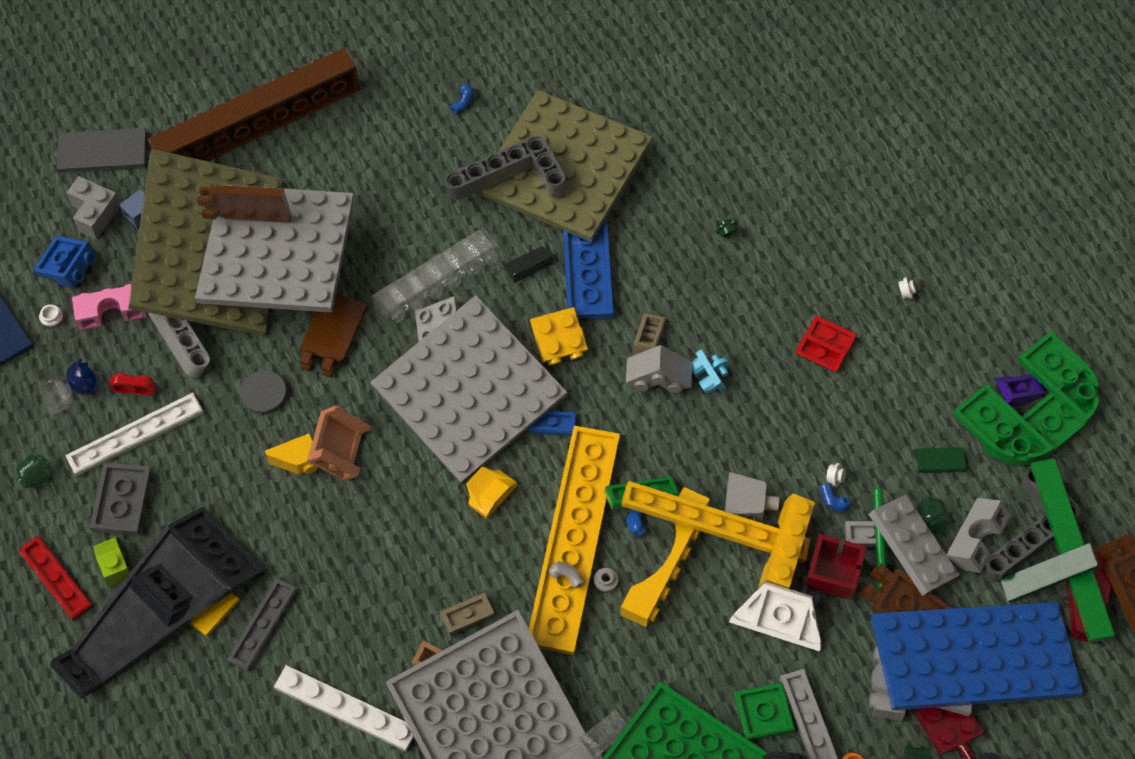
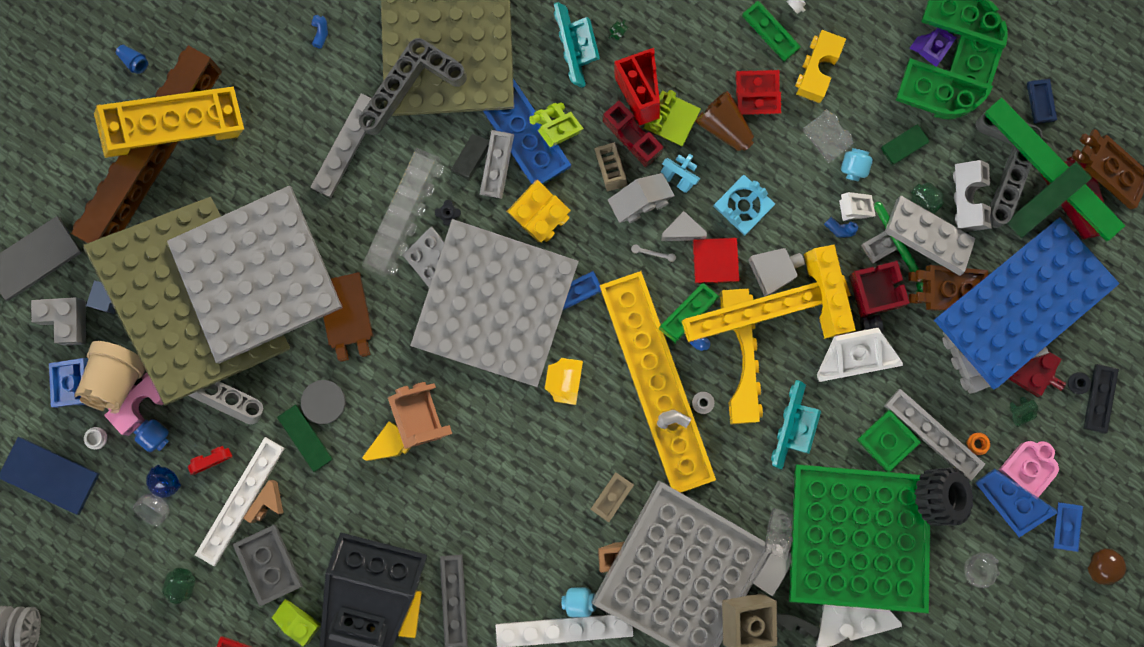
camera: 30 degrees left, 20 degrees up
reddish brown tile [197,185,292,222] -> none
white plate [827,463,846,487] -> none
none -> tan piece [74,341,146,413]
none -> yellow plate [94,86,244,158]
none -> blue cone [116,45,148,74]
none -> blue head [134,419,169,452]
none -> medium nougat slope [243,480,283,523]
none -> dark green tile [277,405,334,472]
none -> light grey plate [311,93,381,198]
none -> black plate [435,200,461,226]
none -> light grey tile [480,130,514,199]
none -> lime plate [529,103,583,148]
none -> teal bracket [554,2,600,88]
none -> medium azure head [562,587,596,618]
none -> dark red arch [603,100,664,168]
none -> red wedge [614,48,660,125]
none -> light grey hinge [631,245,676,262]
none -> lime hinge [644,90,701,146]
none -> light grey slope [661,211,707,241]
none -> red tile [693,238,739,284]
none -> reddish brown cone [695,91,754,151]
none -> medium azure piece [713,175,775,236]
none -> green tile [742,0,801,62]
none -> teal bracket [771,380,821,469]
none -> yellow arch [795,30,846,103]
none -> clear bracket [803,109,854,163]
none -> white slope [839,192,875,221]
none -> medium azure head [841,148,873,181]
none -> dark blue tile [1027,79,1057,124]

